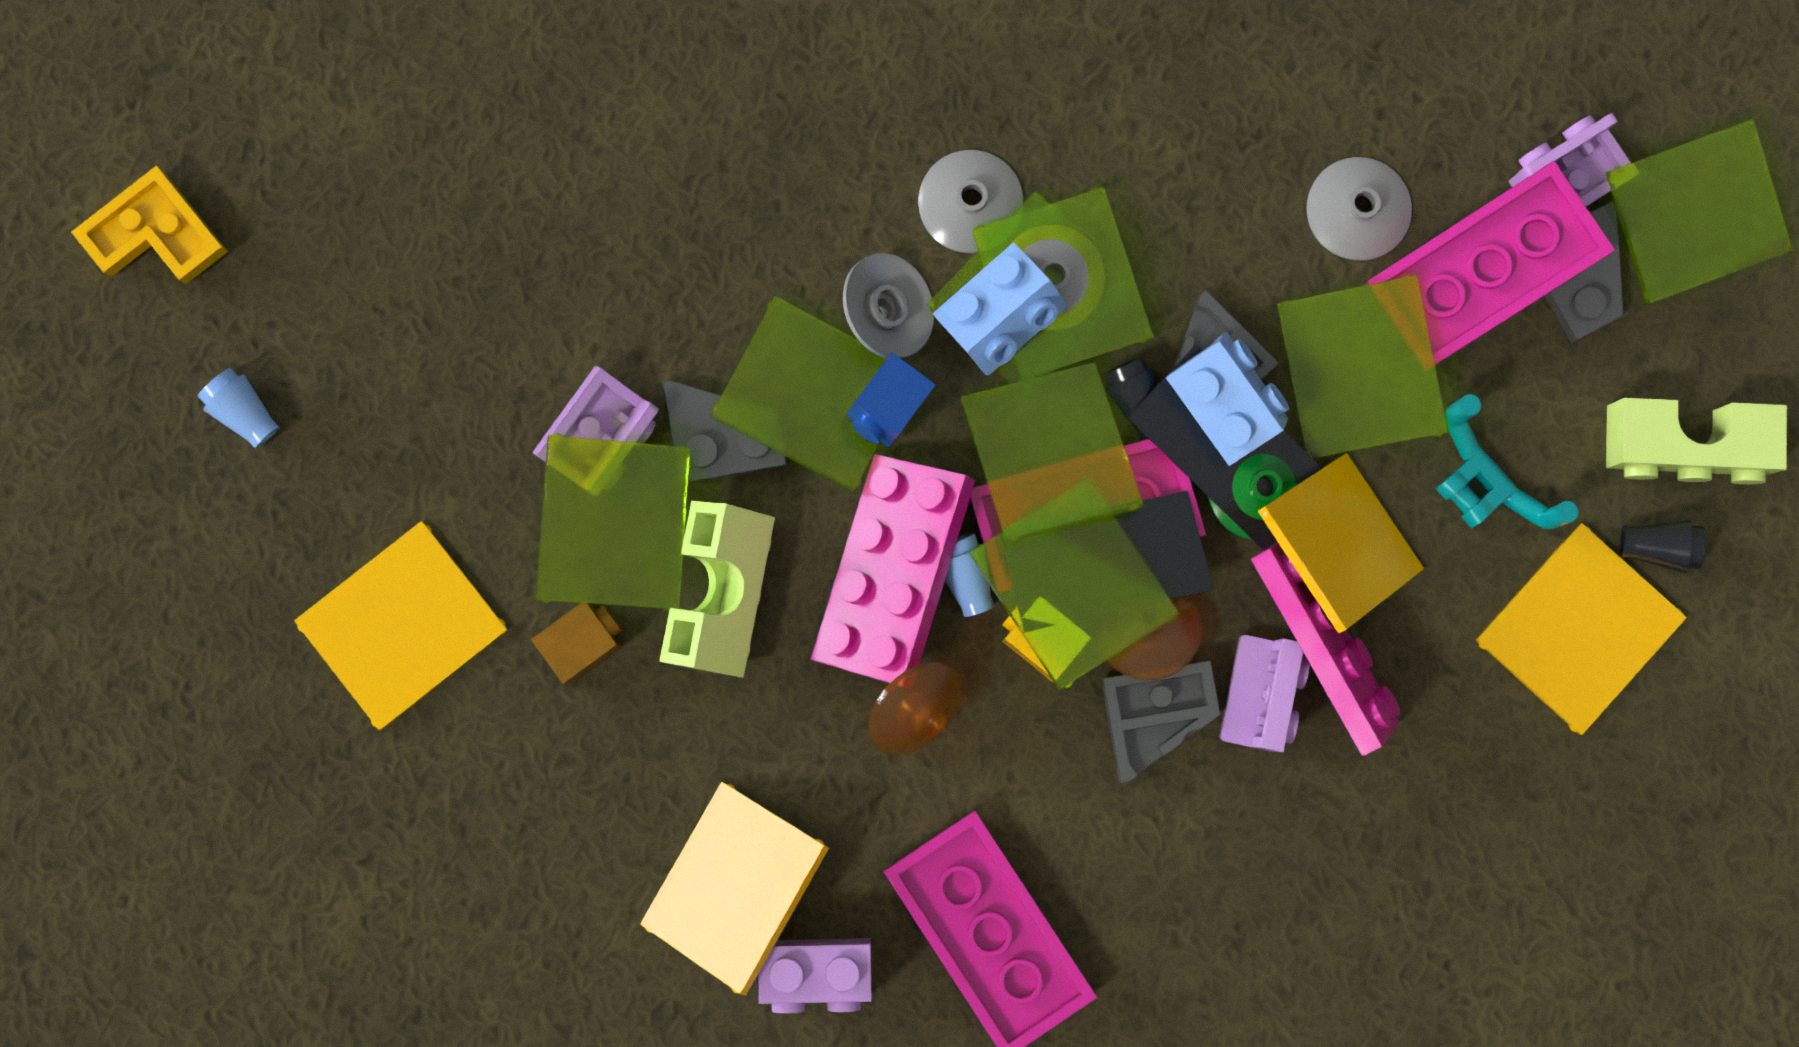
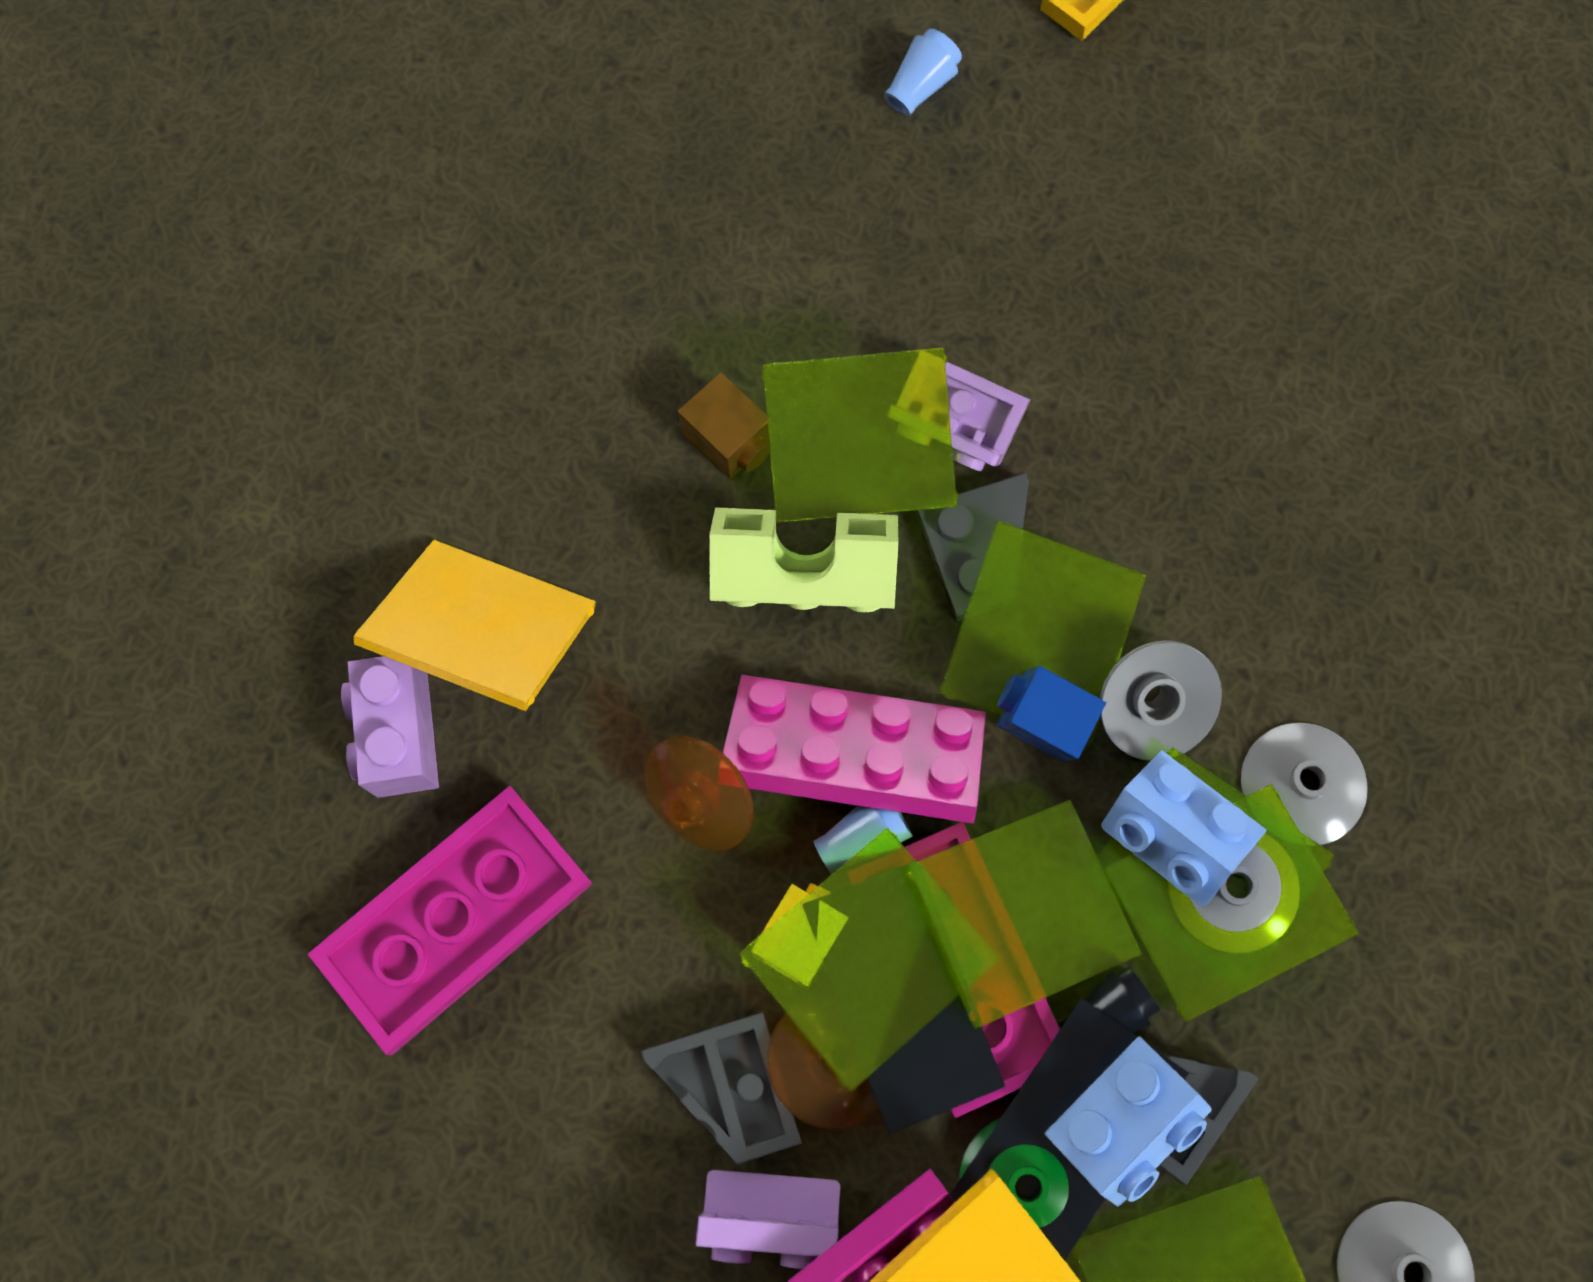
camera: 90 degrees right, 10 degrees down
yellow piece [294,521,508,731] -> none

